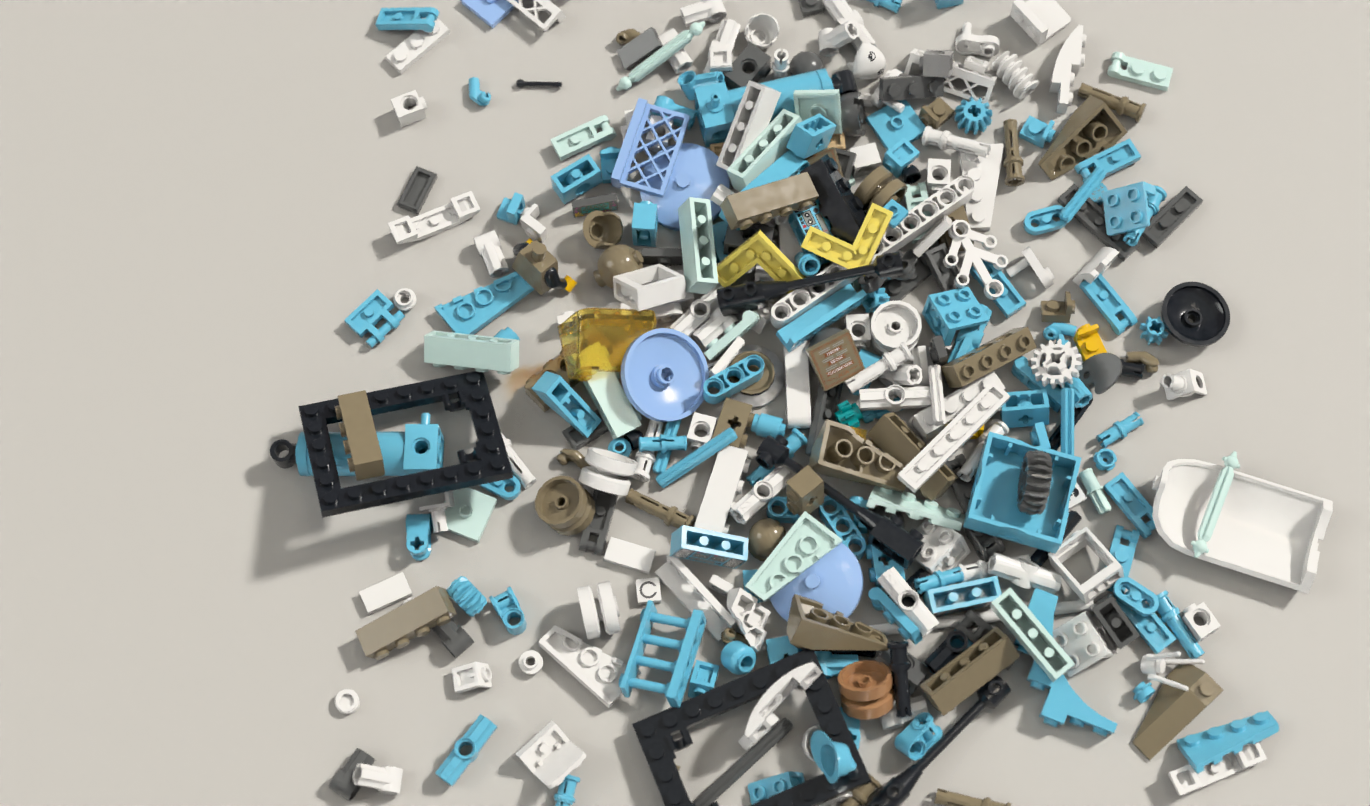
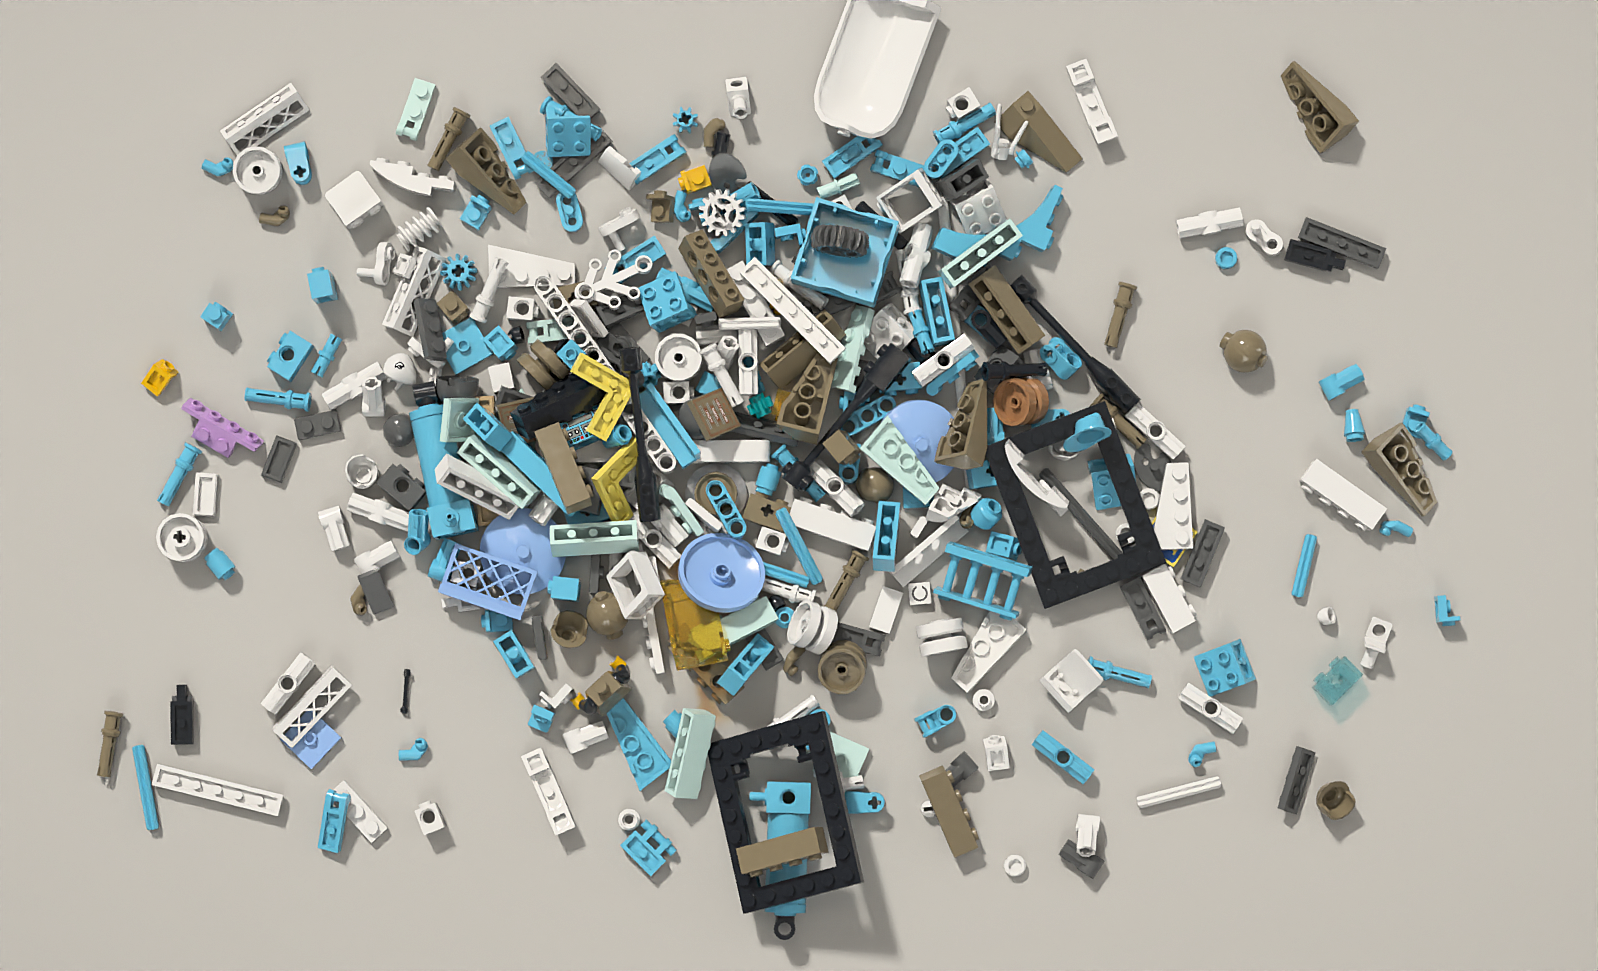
camera: 90 degrees left, 15 degrees up
white tile [359,572,413,615] -> none
dark grey tile [397,166,437,215] -> none
medium azure gear [447,576,487,617] -> none
light aqua plate [550,115,617,161] -> none
light aqua wheel [616,21,706,91] -> none
medium azure pin [638,434,687,453] -> none
white tile [709,47,732,72] -> none
white pin [772,49,790,79] -> none
light grey brick [919,50,953,78] -> none
dark tan pin [1003,119,1025,186] -> none
medium azure pin [1096,412,1144,448] -> none
black dish [1161,282,1230,347] -> none
medium azure wing [1177,711,1279,774] -> none
light aqua wheel [1191,451,1240,558] -> none

